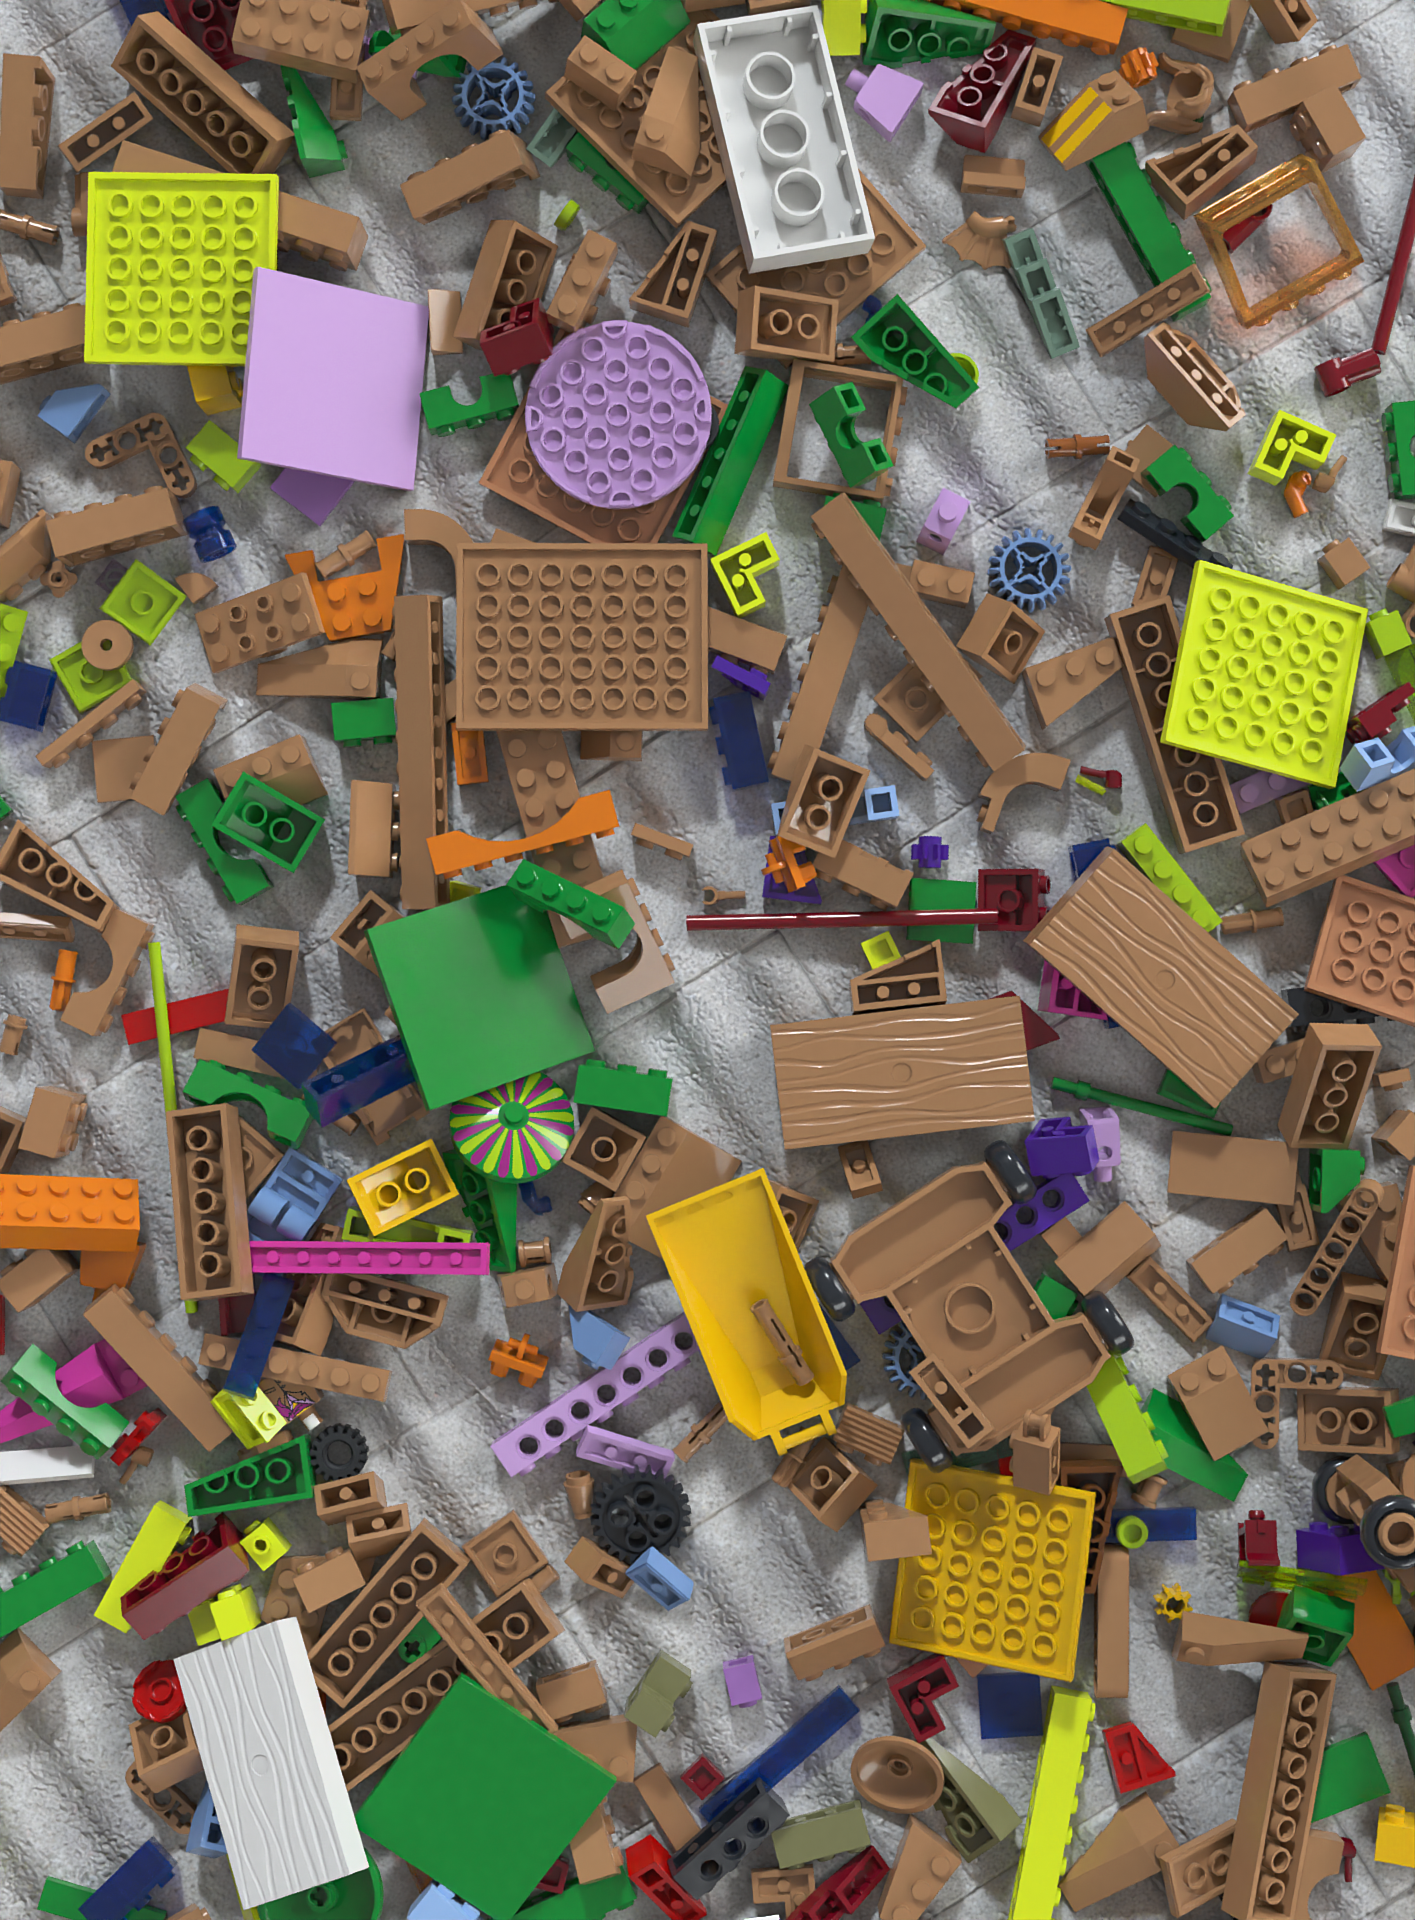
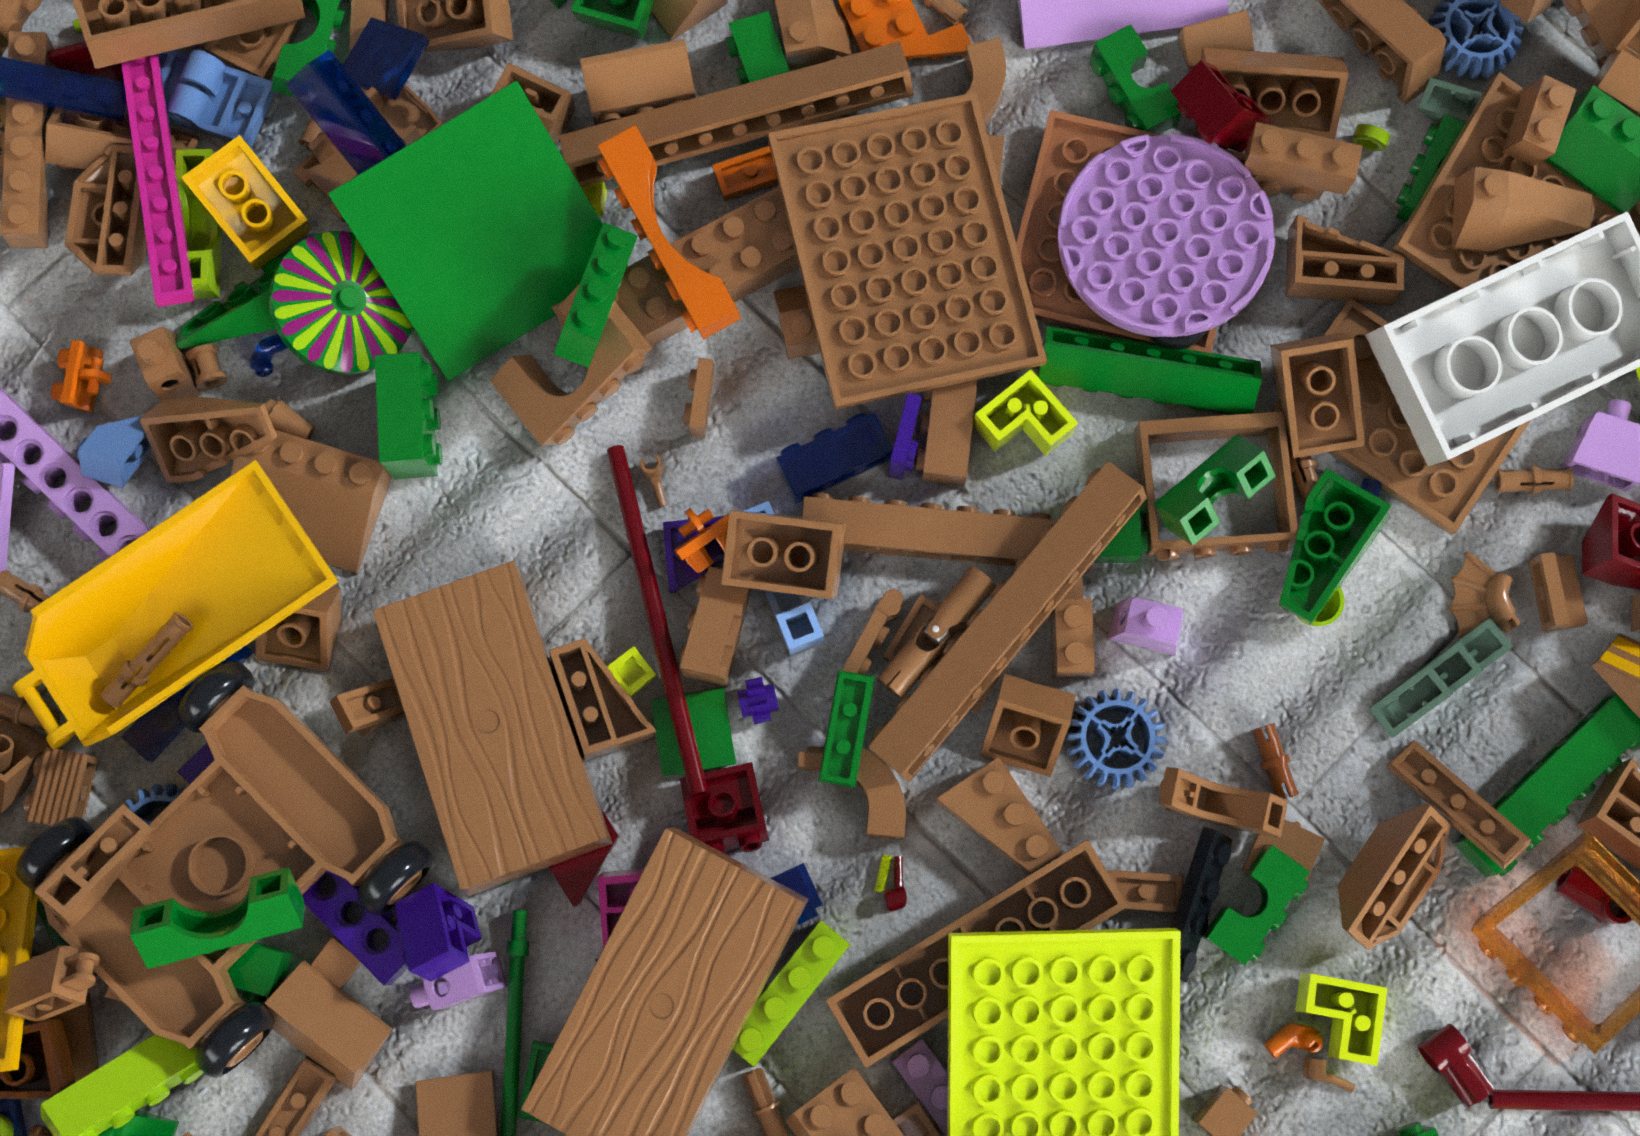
camera: 75 degrees right, 10 degrees down
medium nougat slope [561,1105,646,1192] -> none
none -> green arch [130,867,304,969]
none -> green tile [818,670,875,789]
none -> medium nougat piece [876,566,996,700]
none -> medium nougat pin [1494,466,1574,495]

